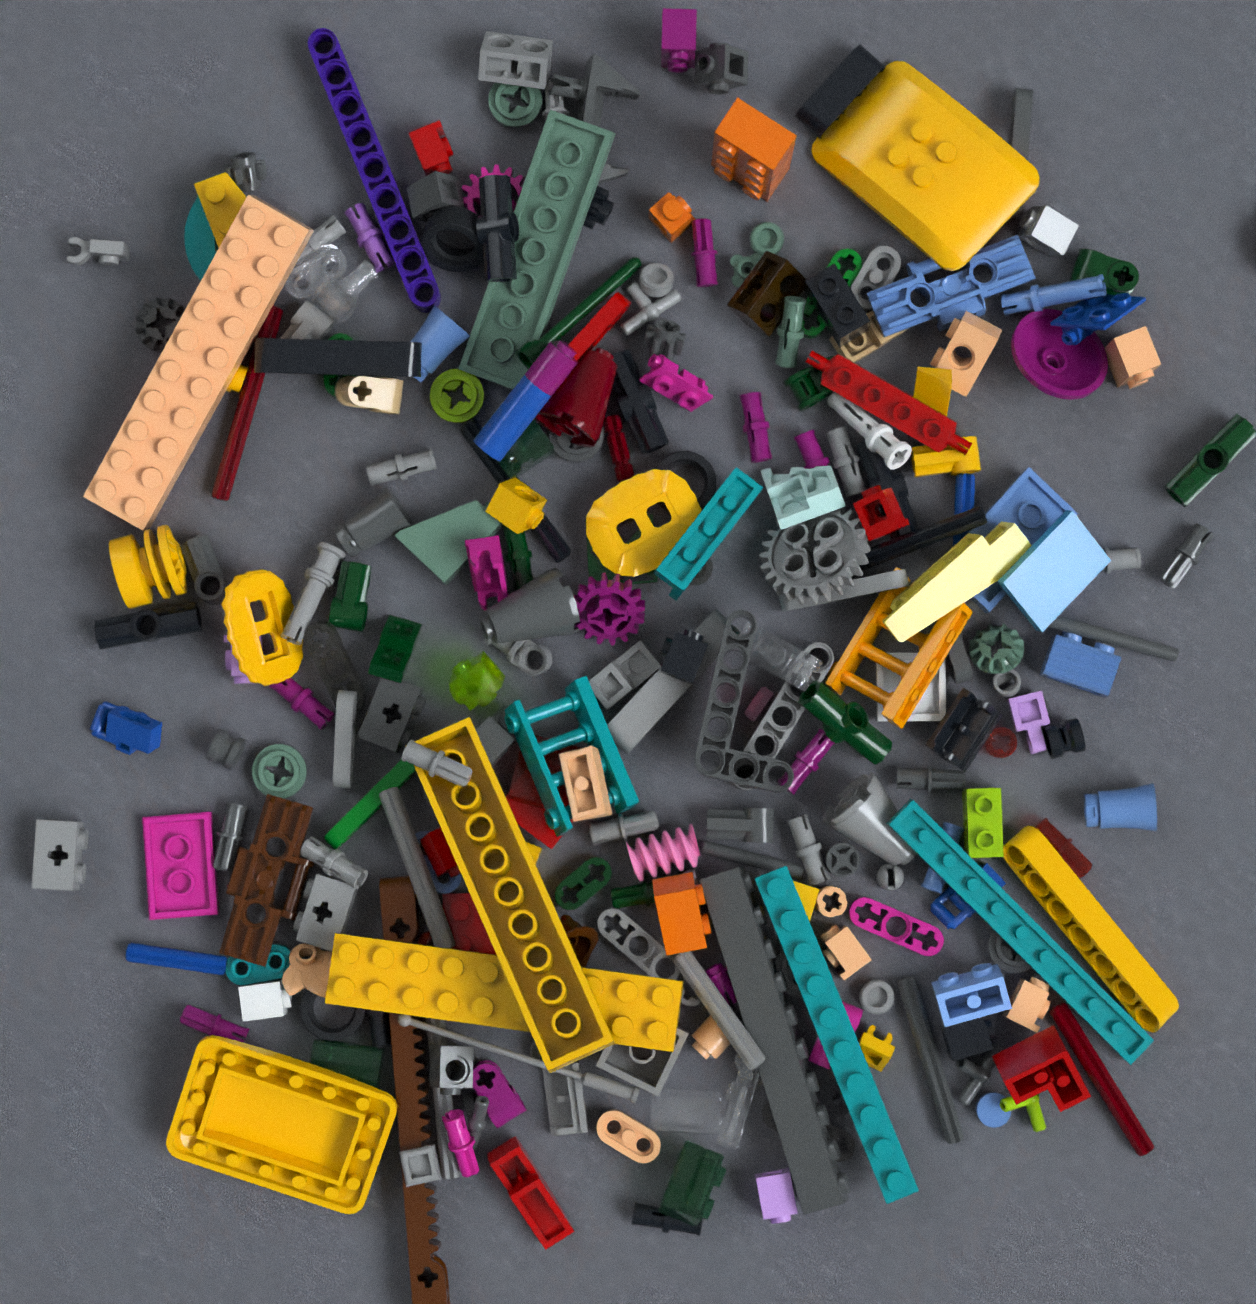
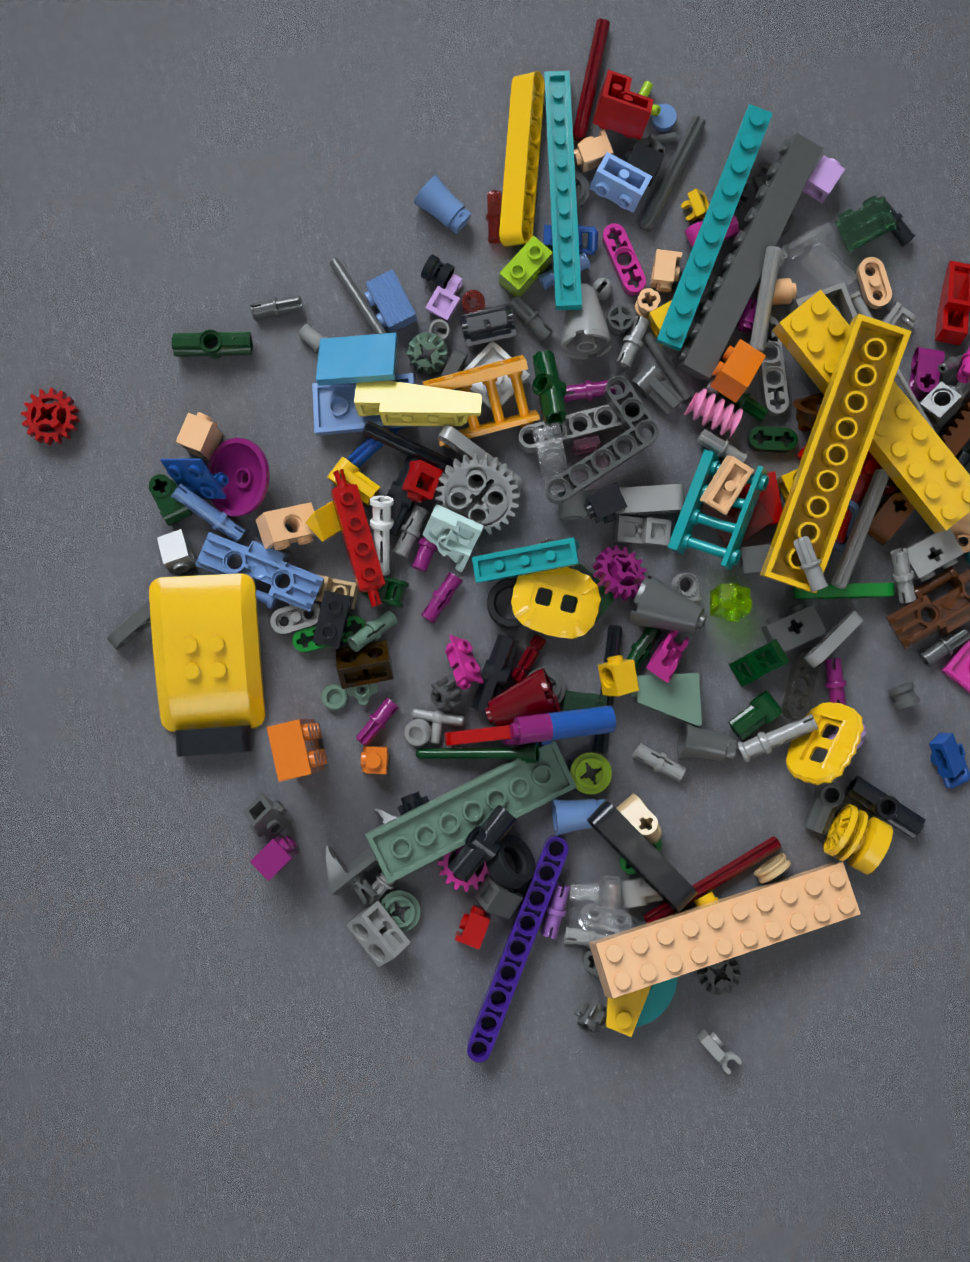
camera: 145 degrees left, 0 degrees up
sand green gear [252,744,307,798] -> none
light grey tile [859,979,894,1014] -> none
none -> tan piece [754,853,791,883]

